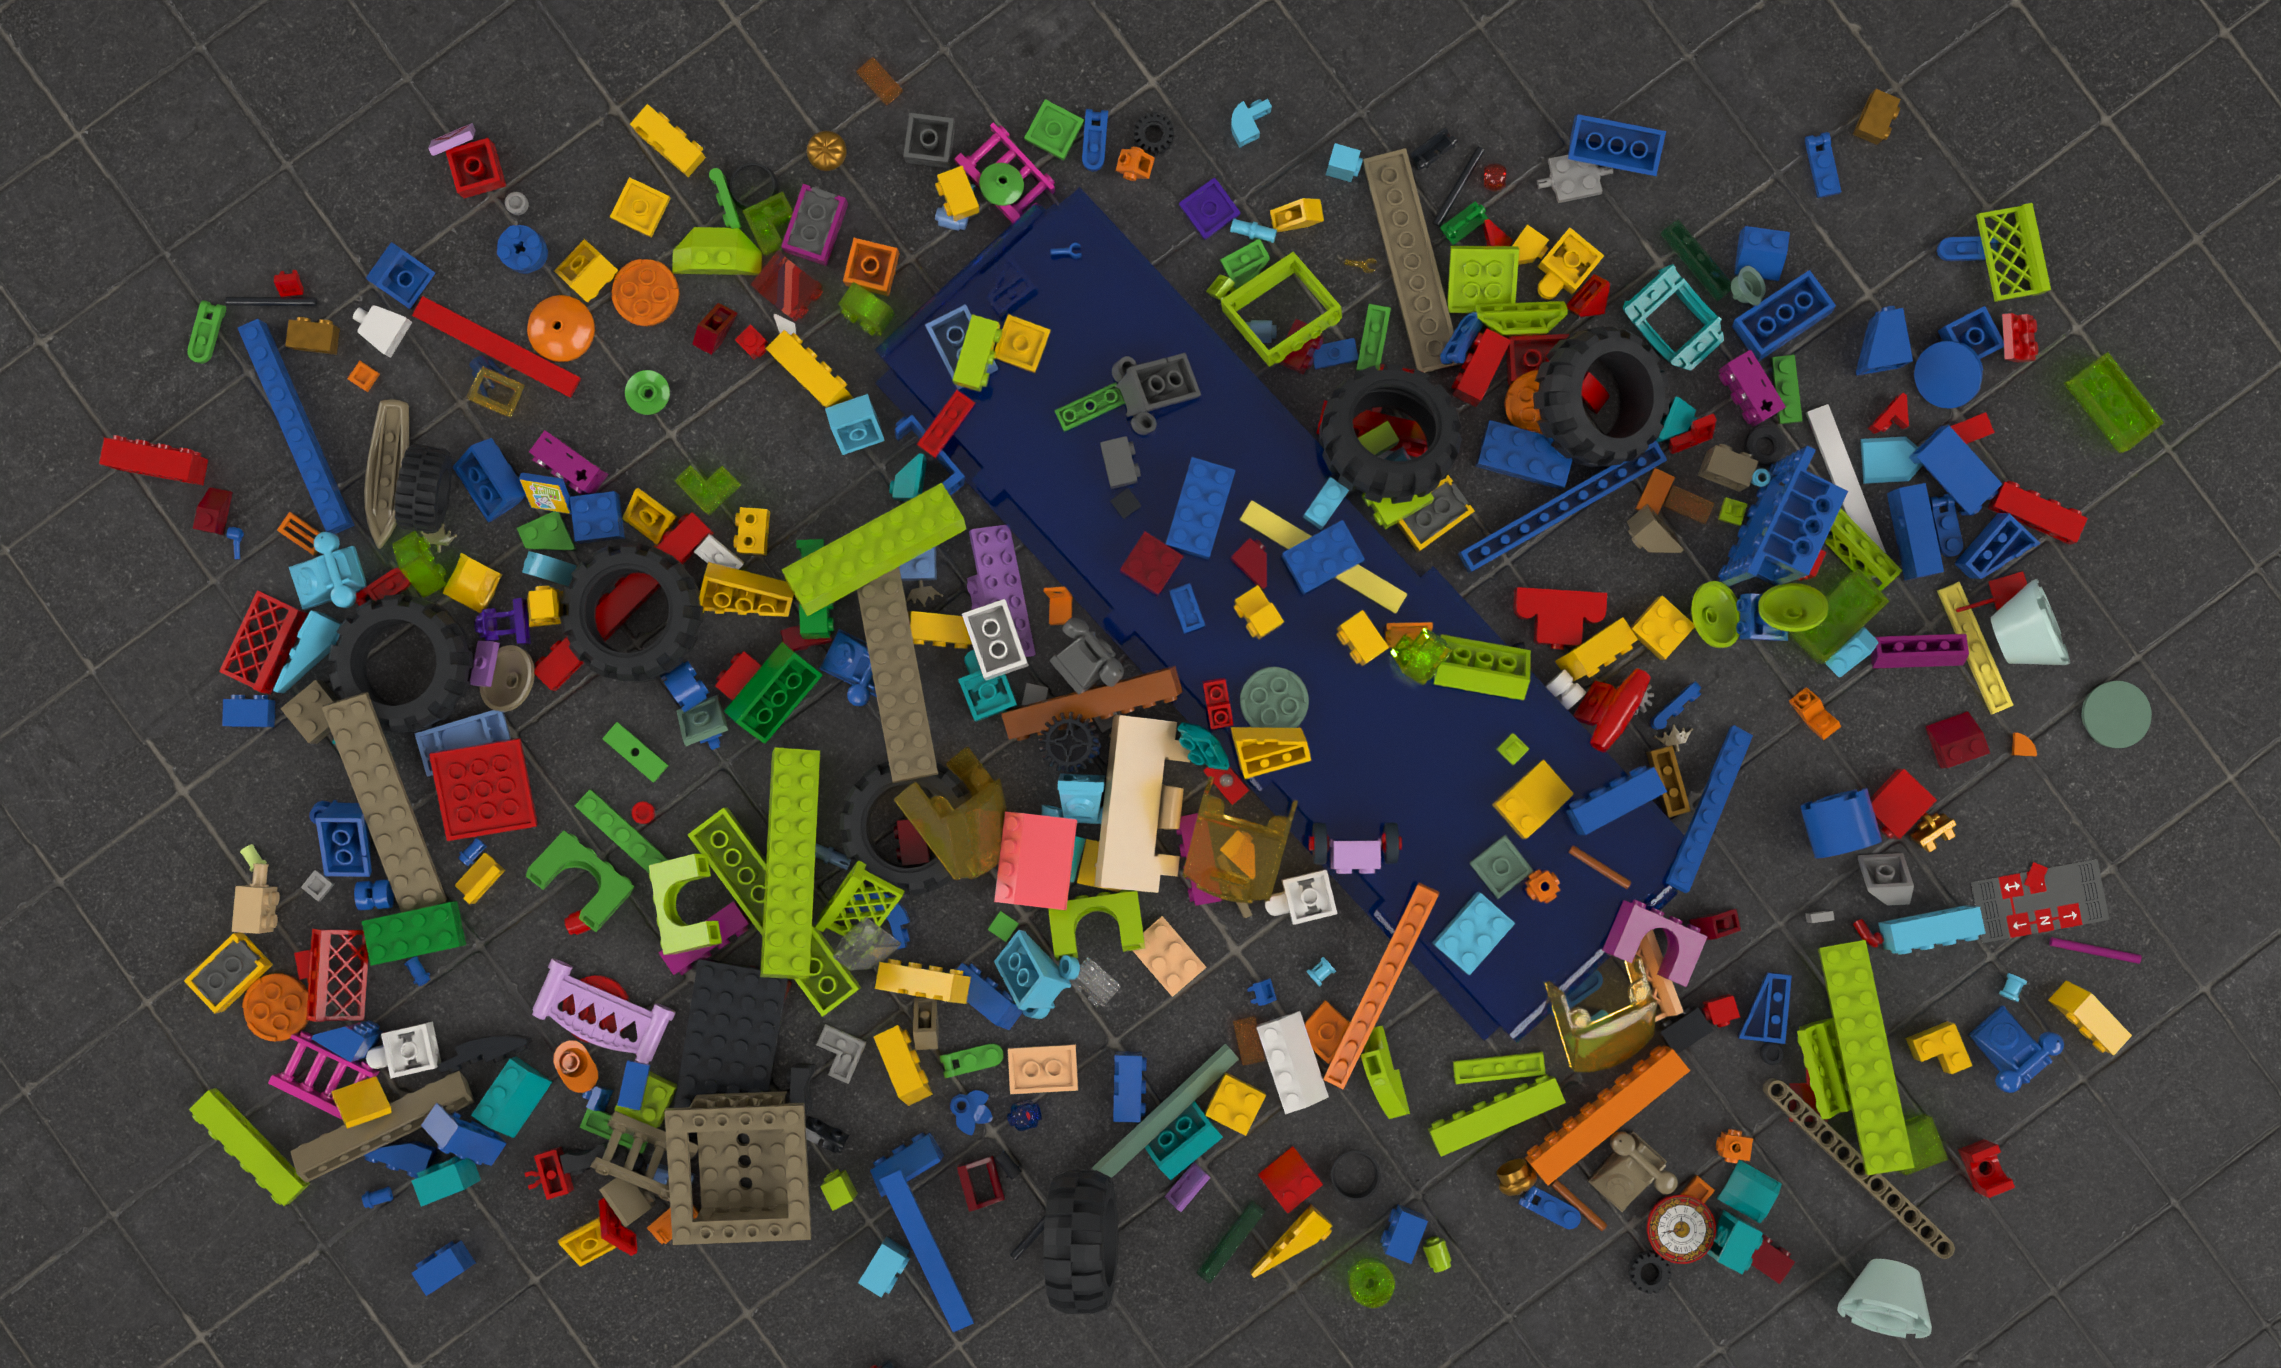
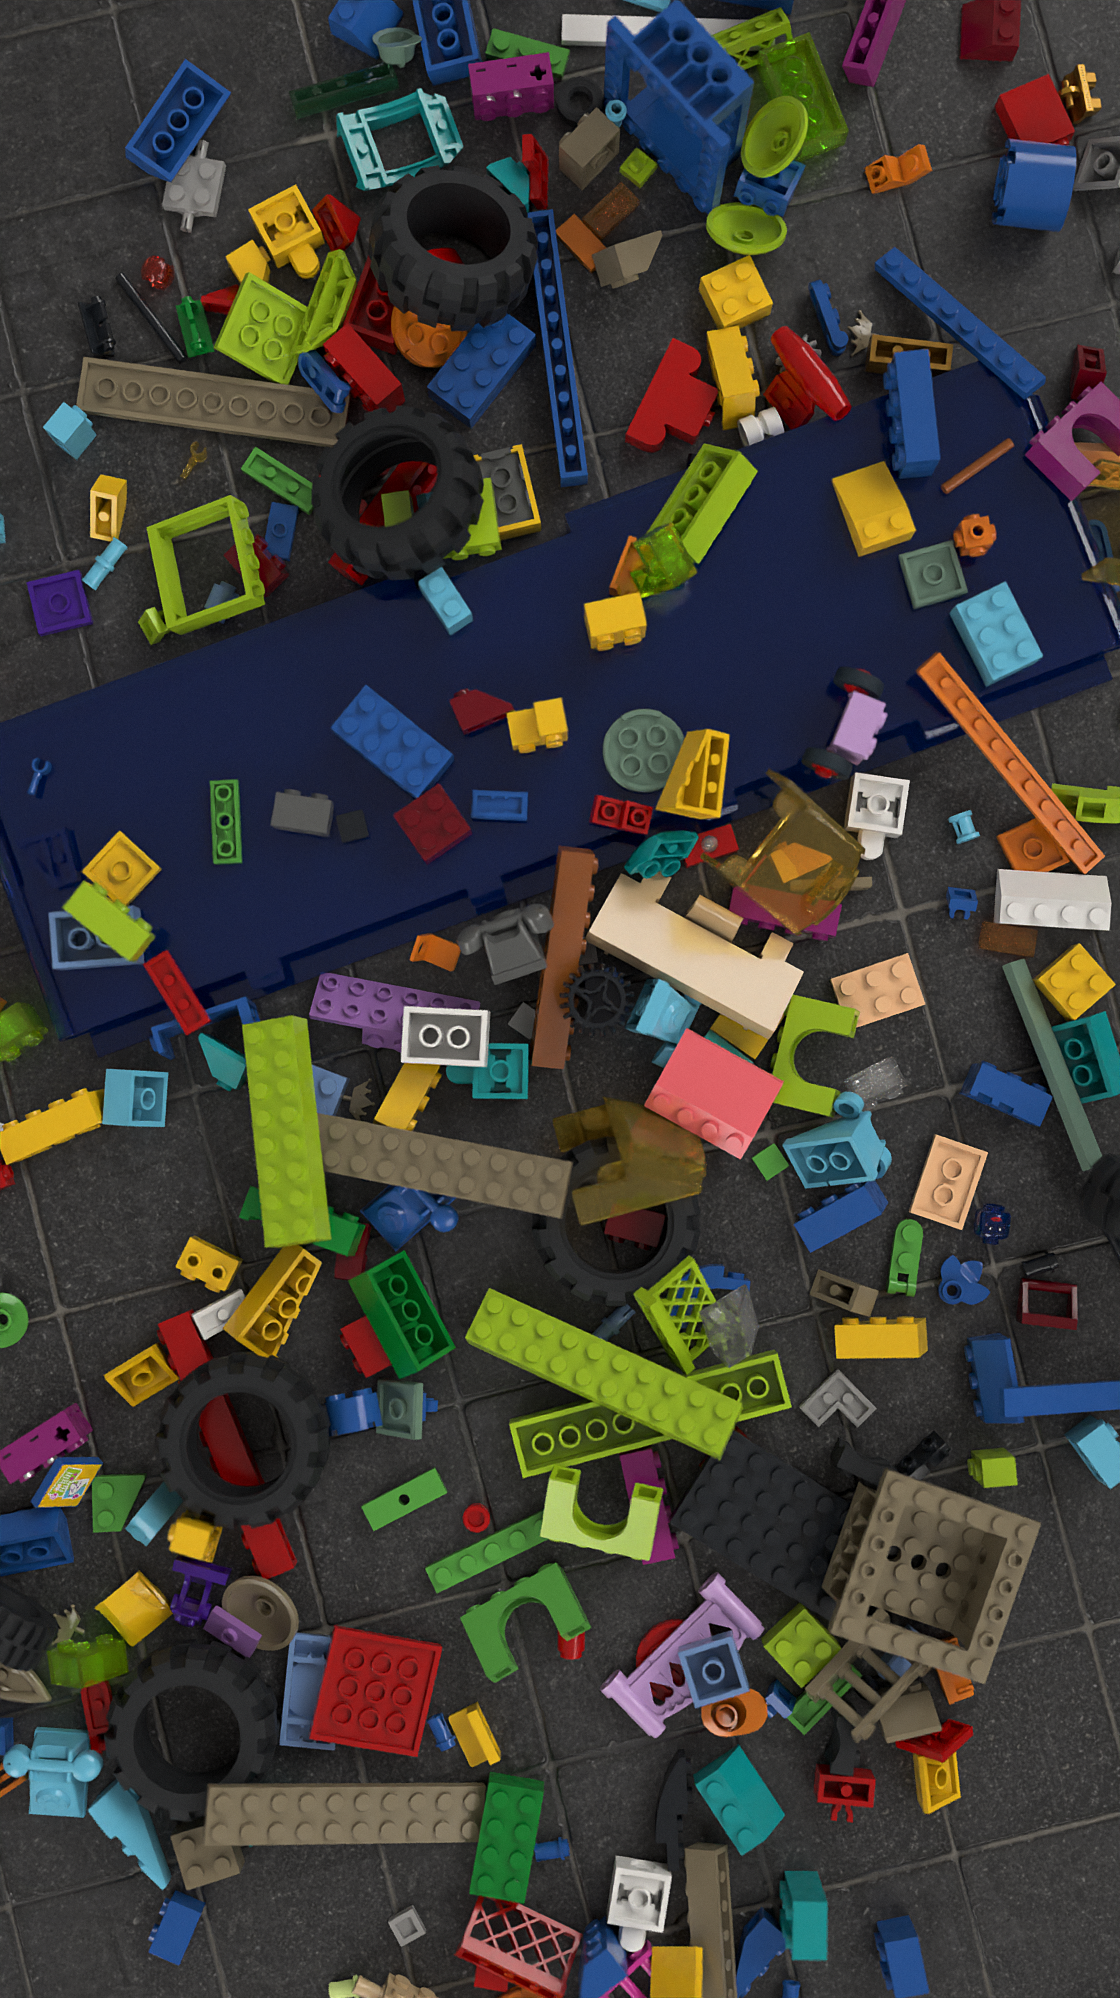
camera: 70 degrees left, 0 degrees up
red fence [219,590,309,695] -> none
blue piece [309,800,372,877] -> none
blue wheel [354,879,394,911] -> none
blue wedge [421,1103,507,1166] -> none
blue brick [570,491,625,544] -> none
blue tile [617,1060,651,1110] -> none
clear neon green brick [674,465,742,516] -> none
yellow wedge [875,959,971,1004] -> none
dark grey piece [1112,353,1201,435] -> none
bright green wing [1220,239,1270,290] -> none
light yellow tile [1240,500,1407,614] -> none
blue brick [1281,520,1365,595] -> none
lime tile [1496,733,1529,765] -> none
medium azure brick [1826,627,1878,677] -> none
none -> medium blue brick [678,1630,749,1708]

